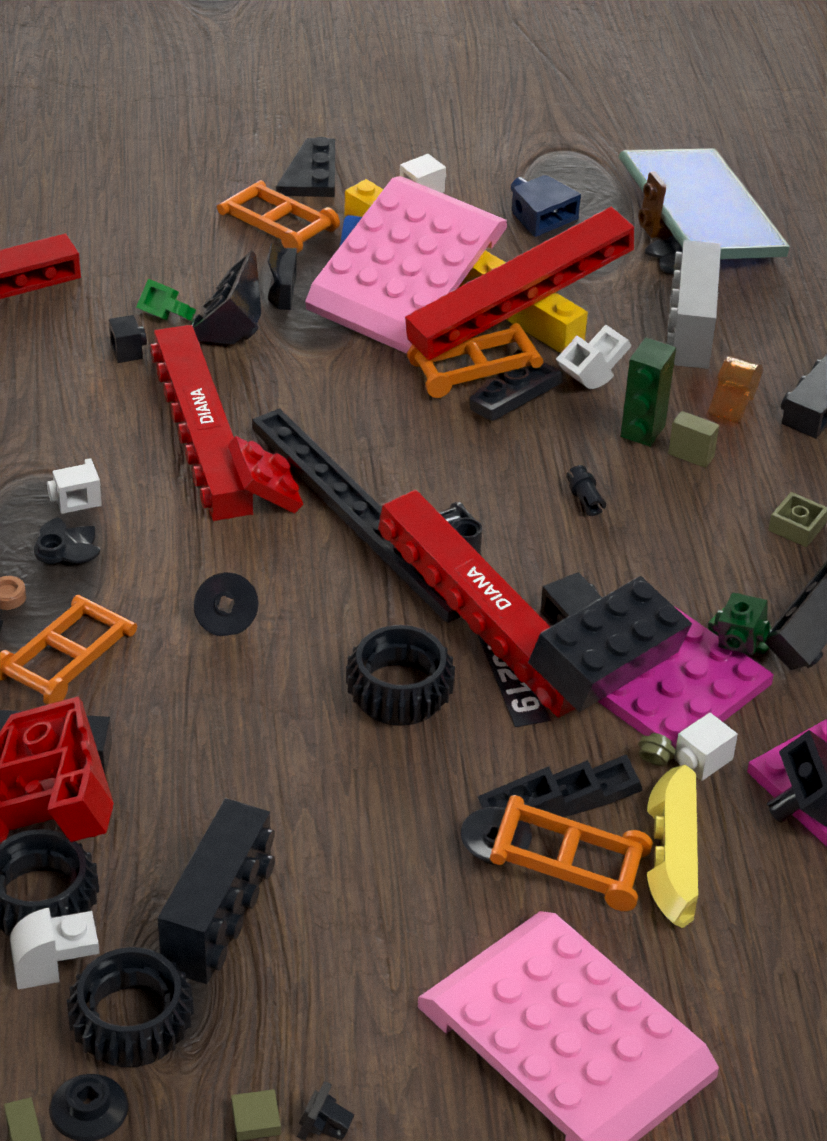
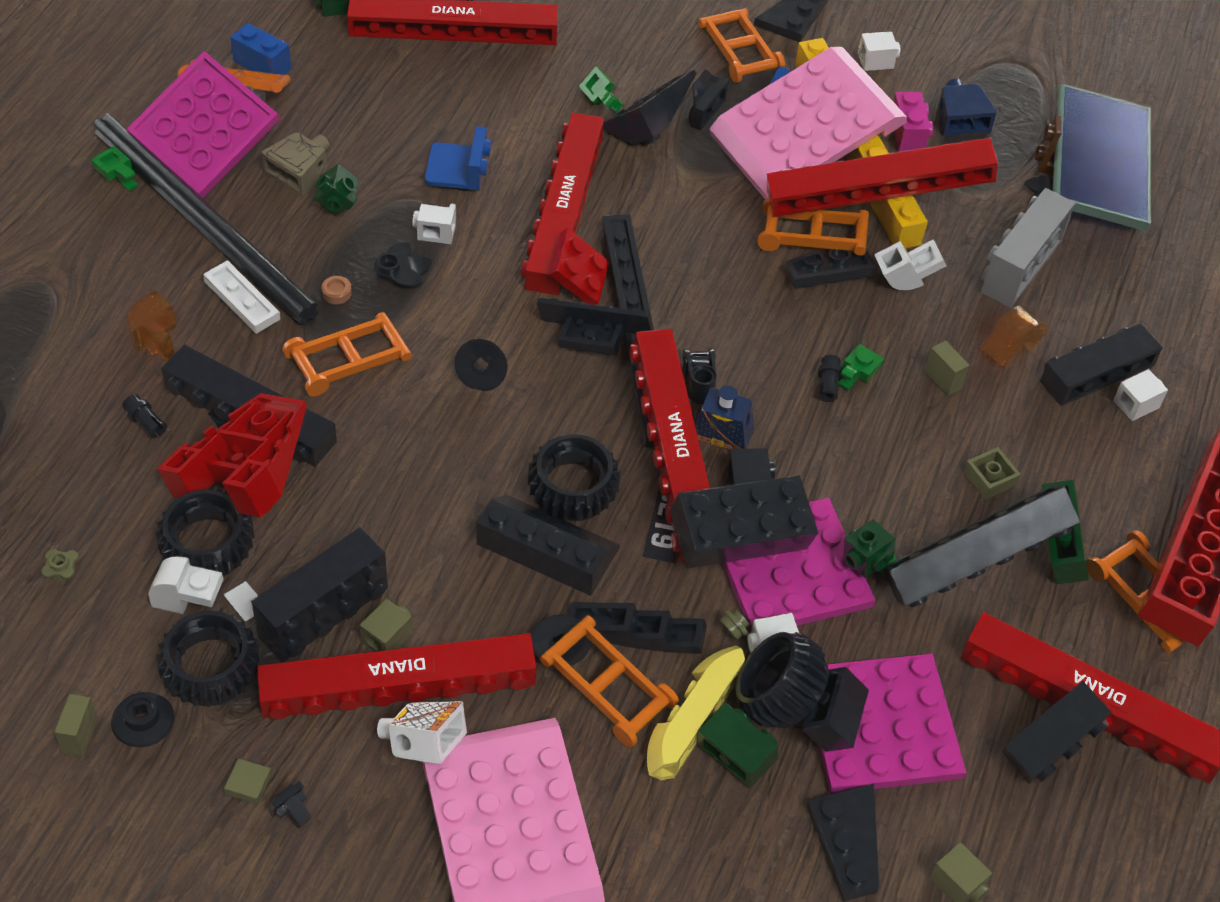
camera: 25 degrees right, 10 degrees up
black plate [109,315,147,363] -> none
dark green brick [620,337,676,447] -> none
none -> white sticker [224,581,258,622]
none -> red brick [257,633,537,719]
none -> olive brick [360,598,413,652]
none -> white torso [377,701,467,764]
none -> blue bracket [425,126,492,191]
none -> black slope [476,495,620,596]
none -> black bracket [537,298,654,355]
none -> dark blue torso [695,386,754,450]
none -> dark green brick [698,703,779,789]
none -> black gear [736,632,829,729]
none -> green plate [838,344,884,390]
none -> dark pink brick [893,92,933,152]

